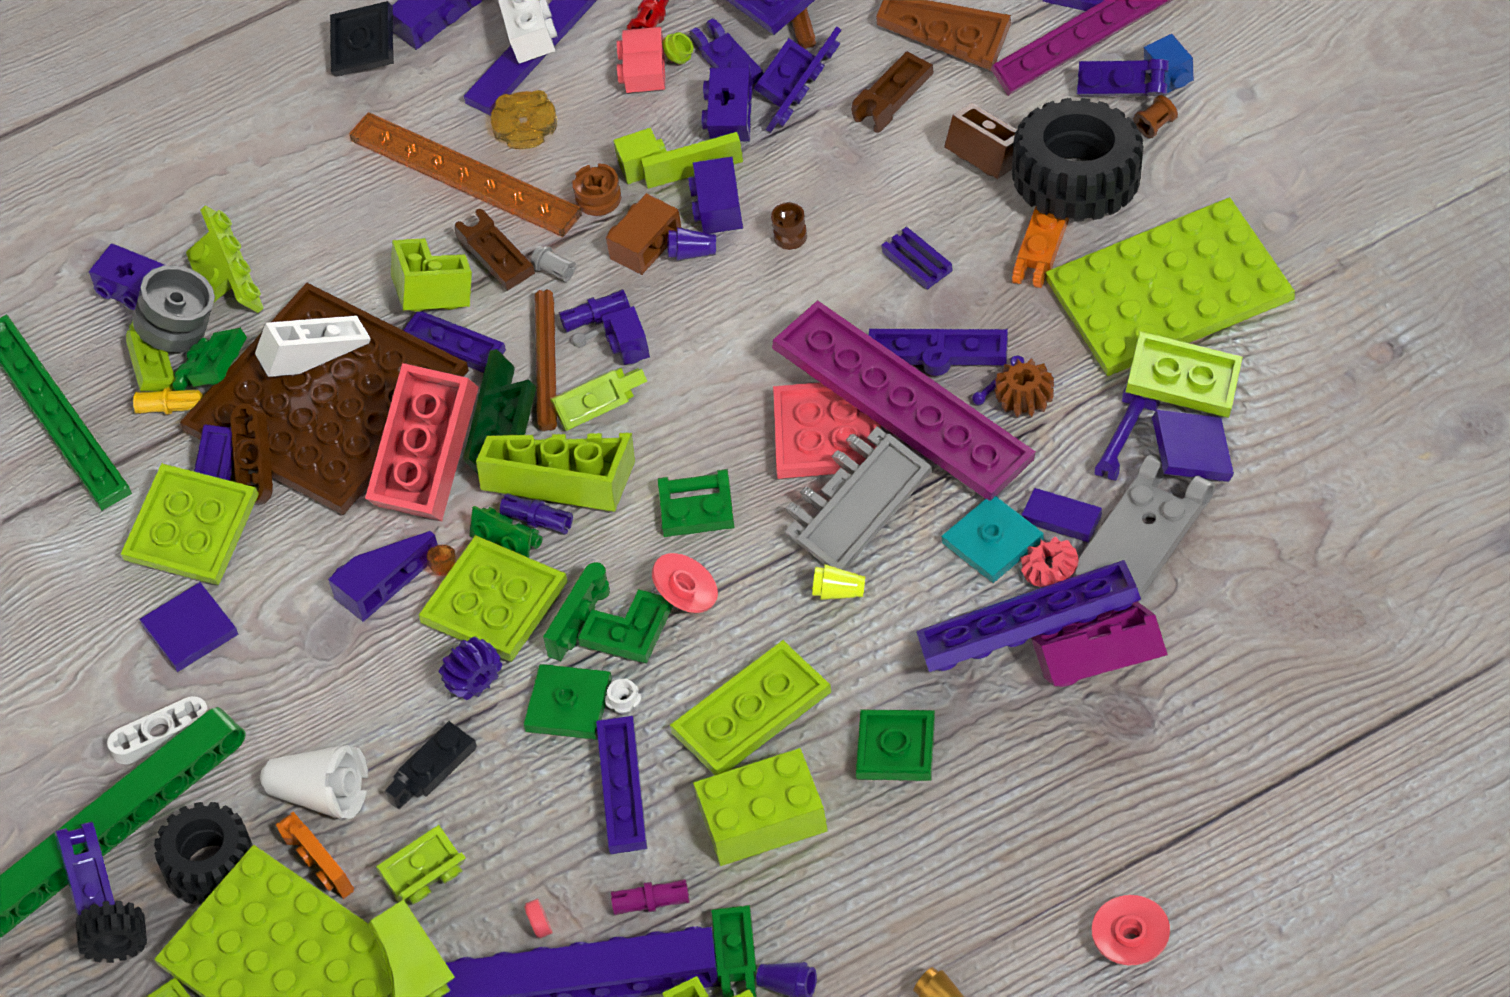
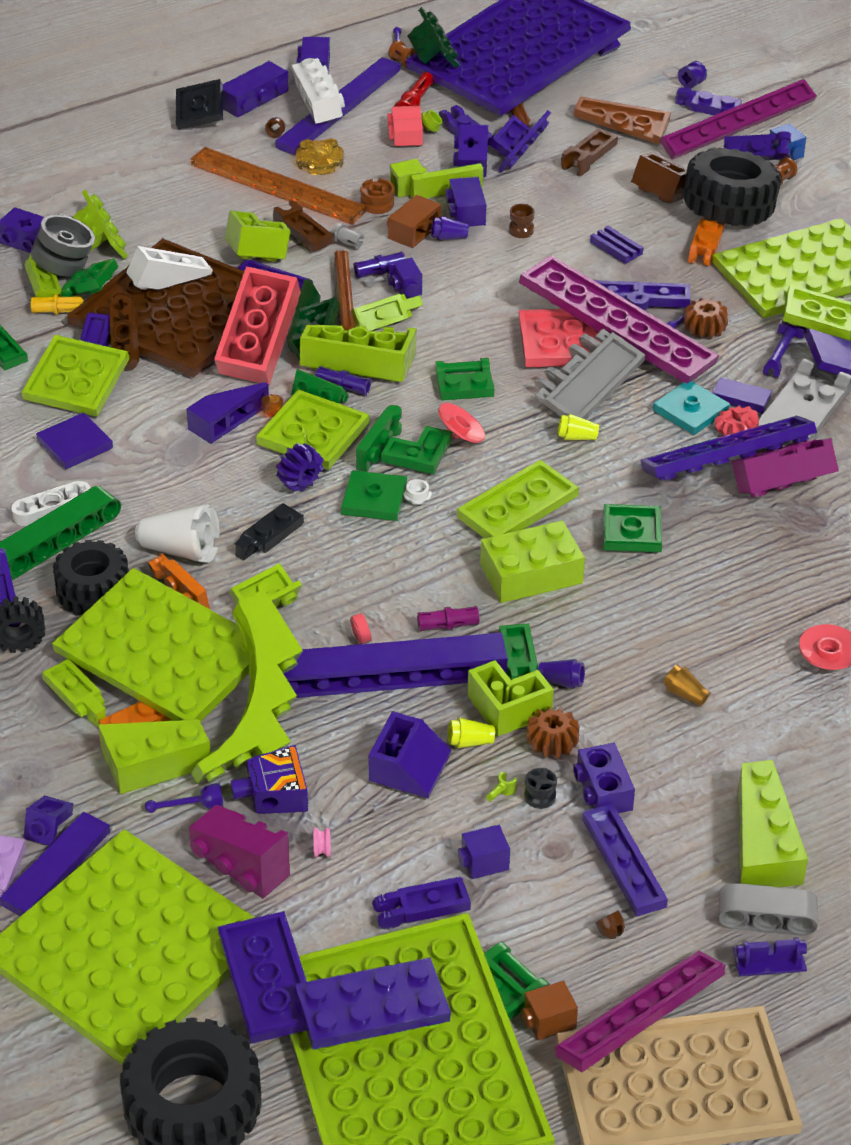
camera: 10 degrees left, 10 degrees down
dark purple plate [596,716,648,854] -> none
none -> reddish brown hinge [265,117,285,138]

